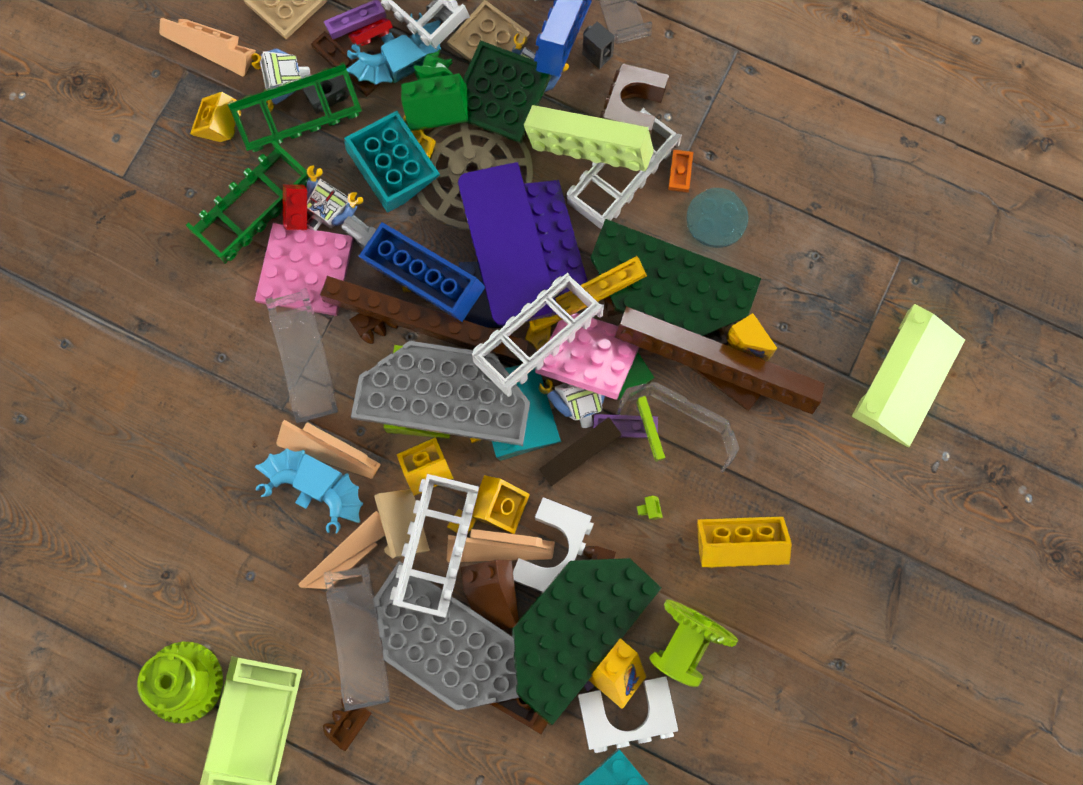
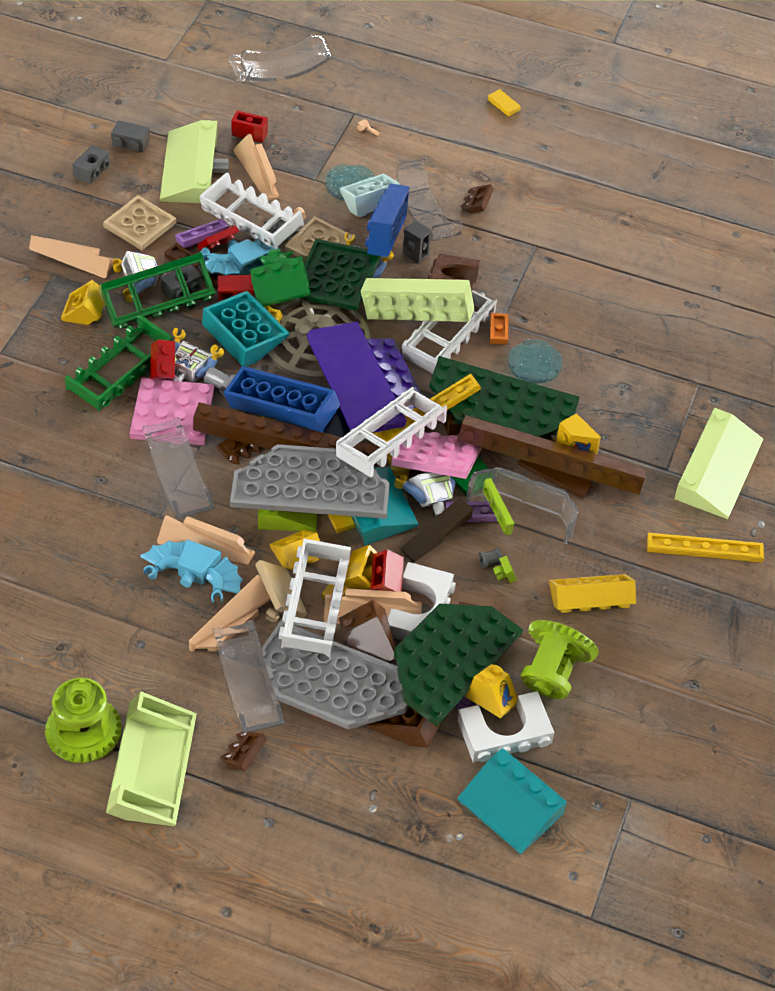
camera: 10 degrees left, 25 degrees down
none -> red brick [218,275,254,302]
none -> brick [370,549,404,592]
none -> dark grey bush [478,547,502,569]
none -> yellow tile [647,533,764,563]

